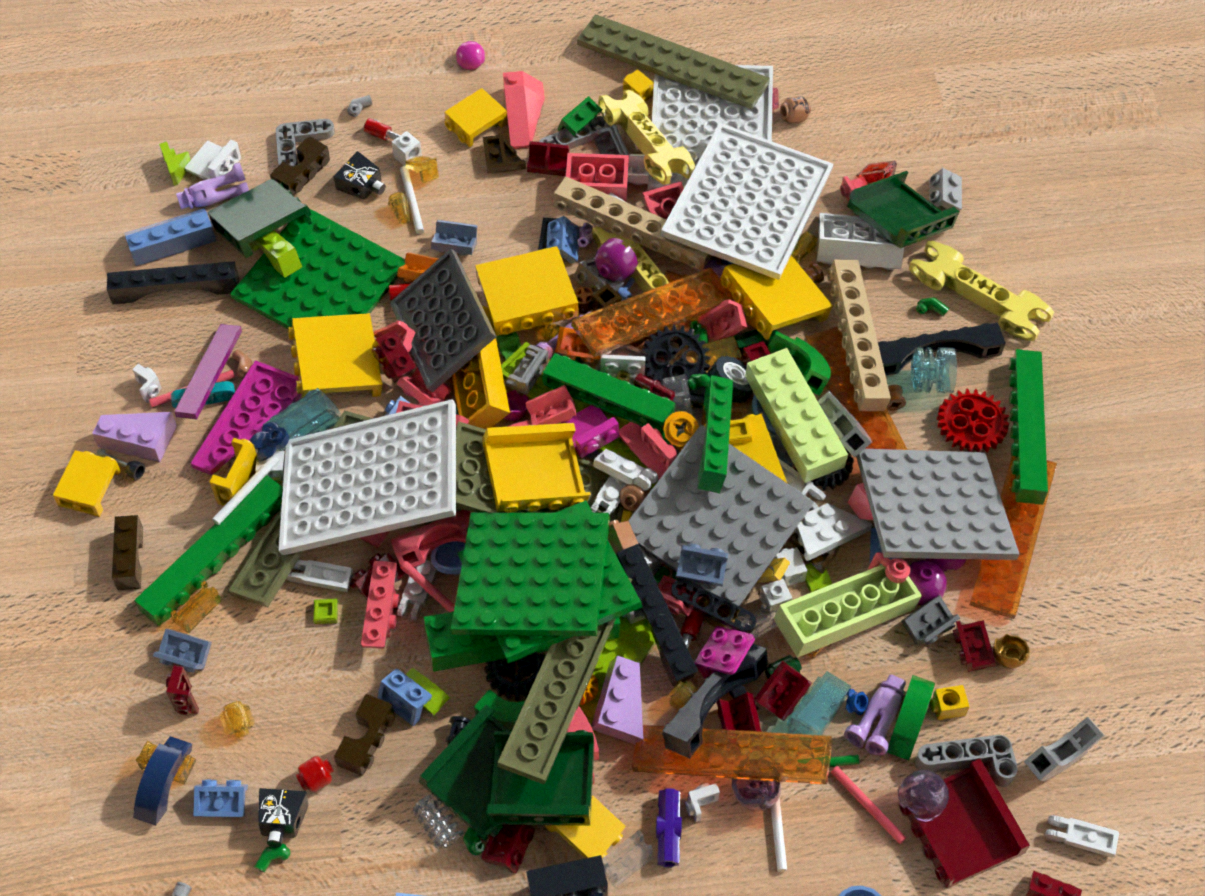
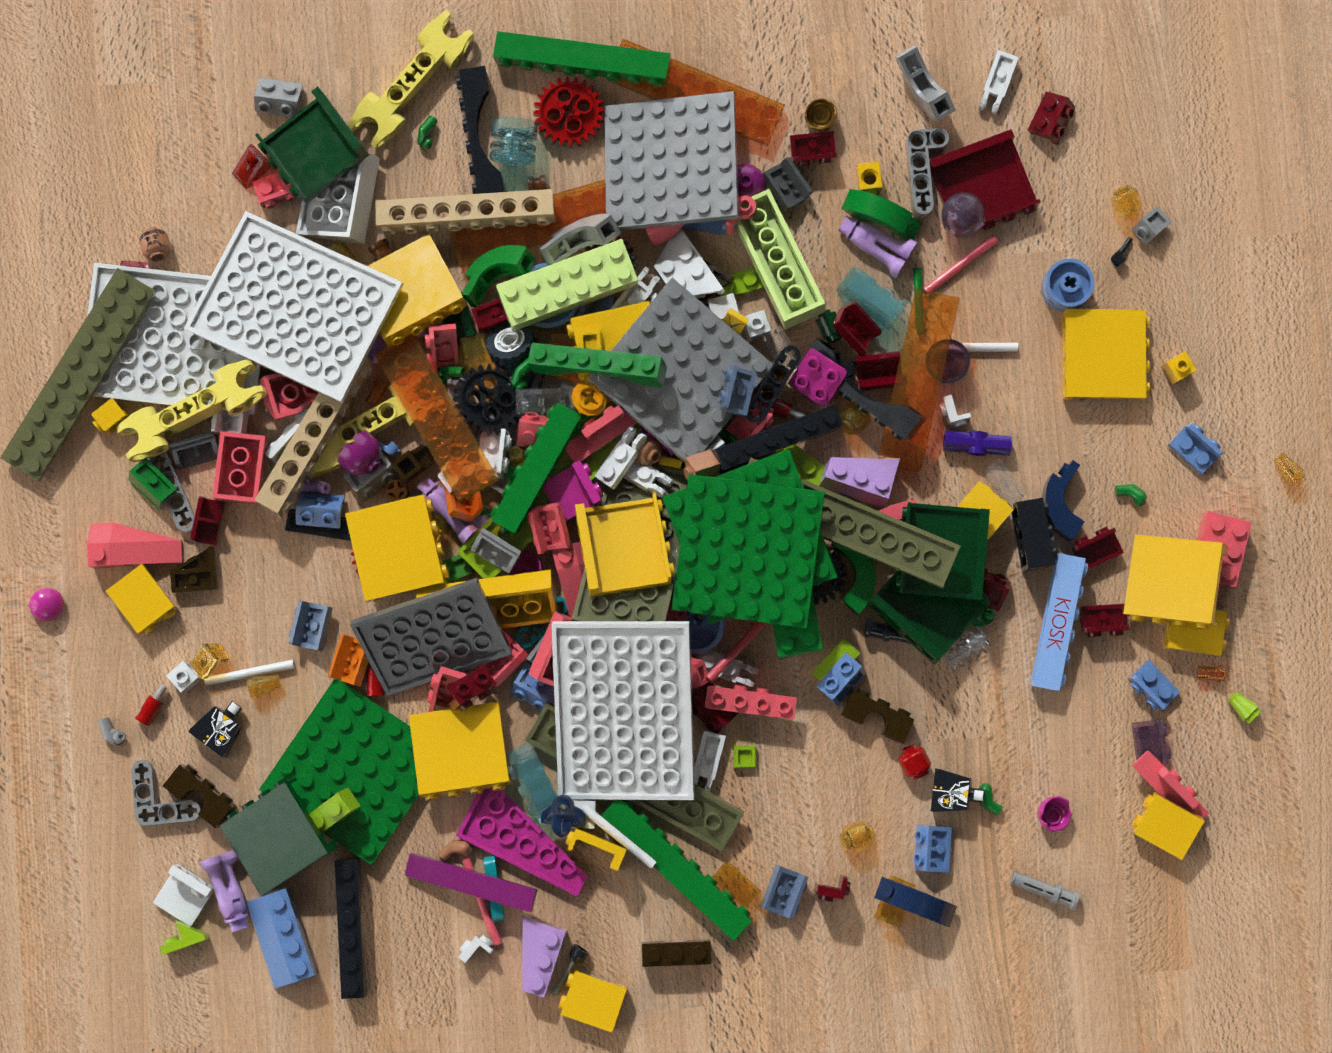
camera: 90 degrees left, 25 degrees up
dark red axle [633,373,675,401] -> none
blue plate [846,689,869,715] -> none

